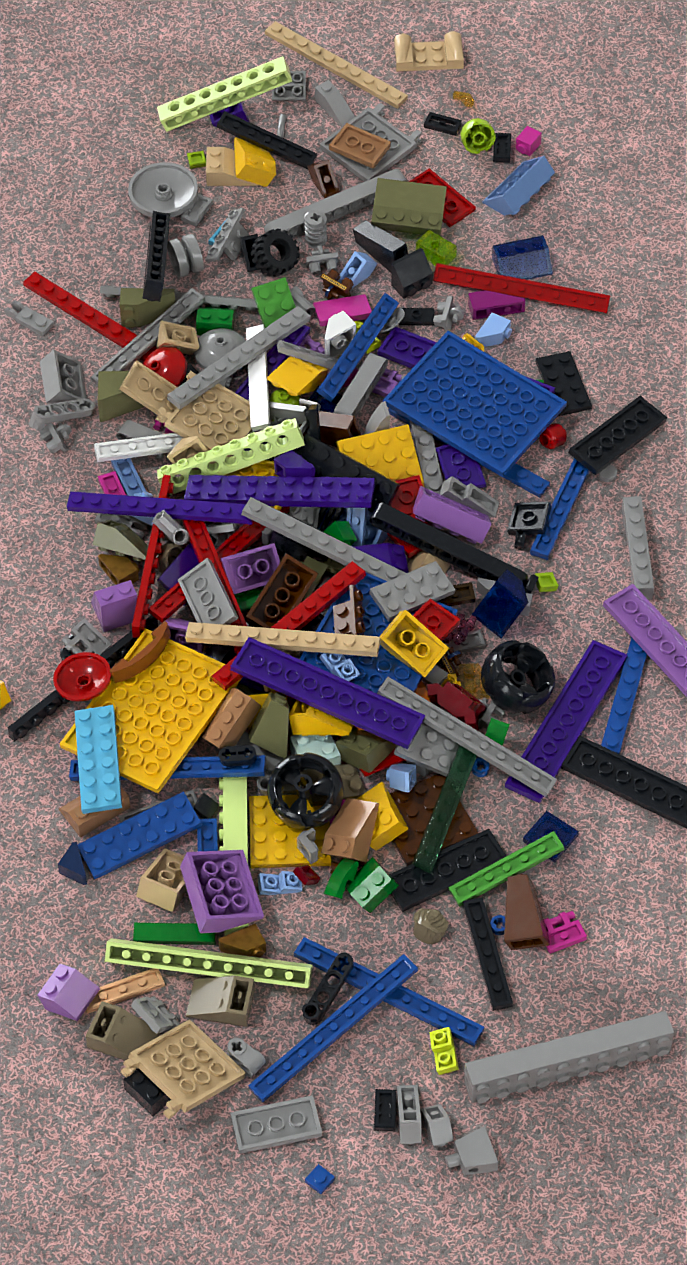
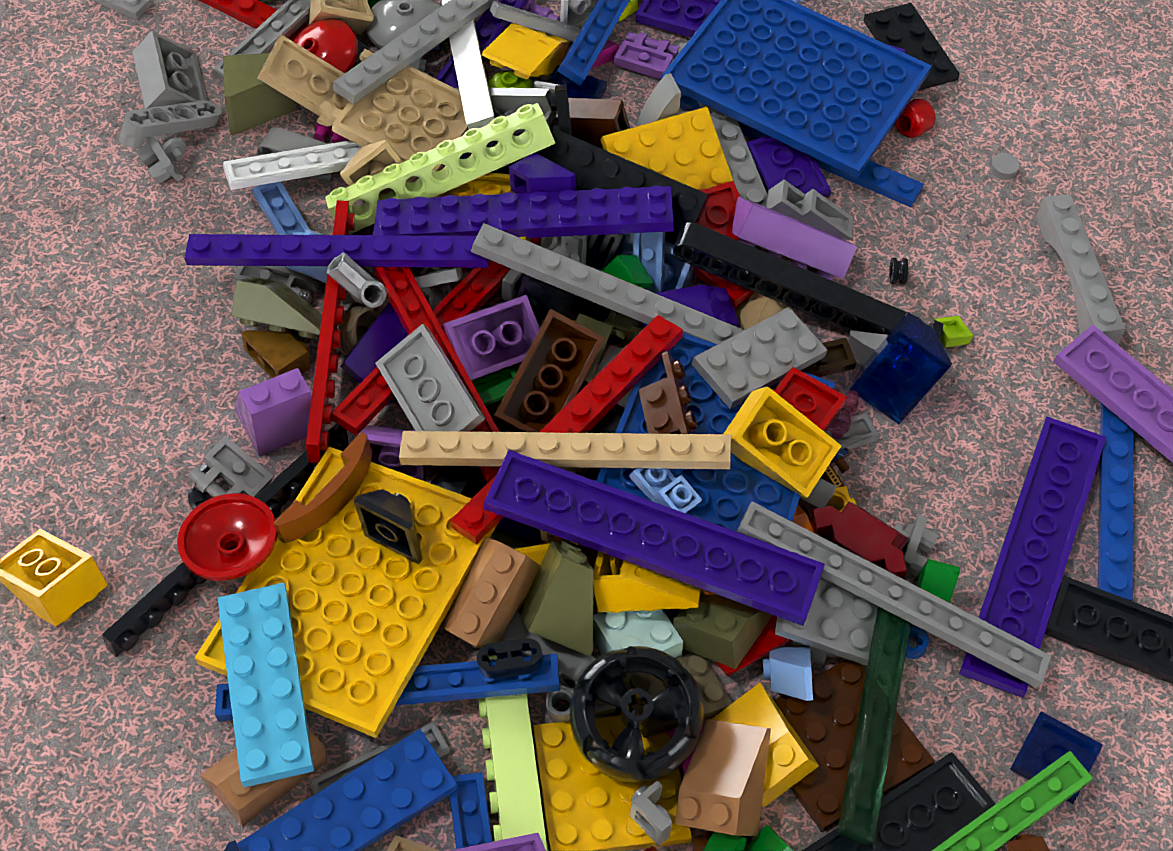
camera: 10 degrees left, 0 degrees up
dark pink plate [98,471,126,495] -> none
black tile [193,793,219,819] -> none
light grey beam [333,353,388,418] -> none
clear yellow wing [459,663,491,699] -> none
black wheel [481,640,556,714] -> none
black tile [507,502,552,535] -> none
blue plate [530,458,590,560] -> none
black plate [568,396,667,475] -> none
none -> black slope [354,489,423,564]

